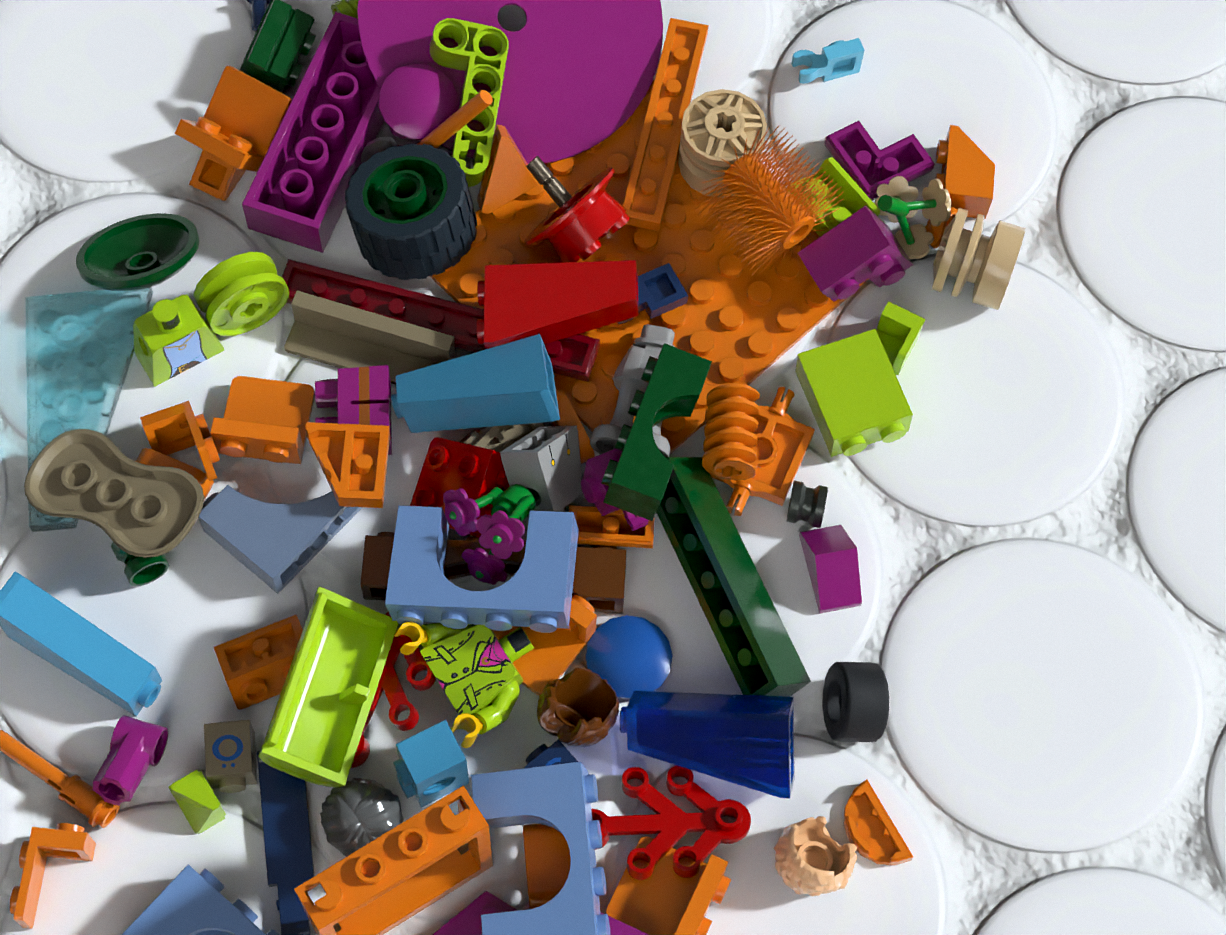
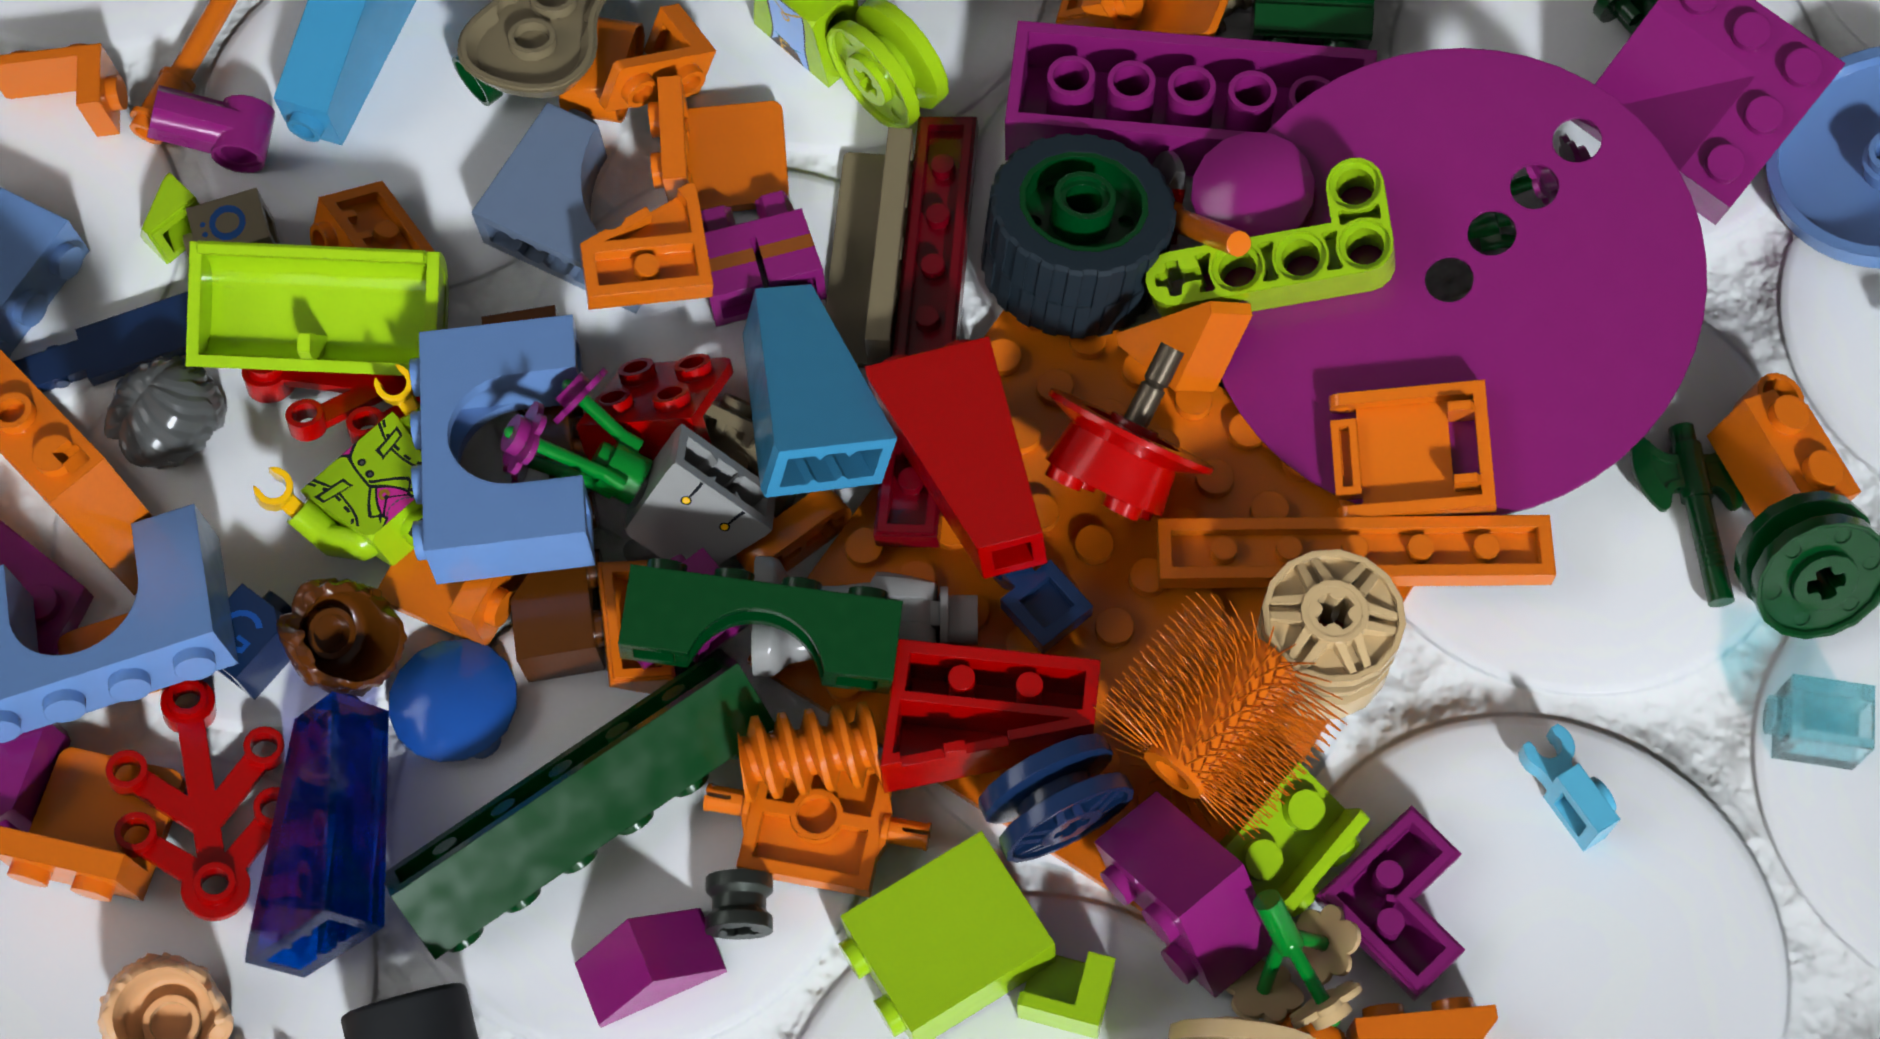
camera: 85 degrees right, 0 degrees up
dark azure brick [393,720,469,808] -> none
none -> red wedge [880,639,1101,793]
none -> dark blue wheel [978,733,1134,863]
none -> orange container [1328,379,1497,517]

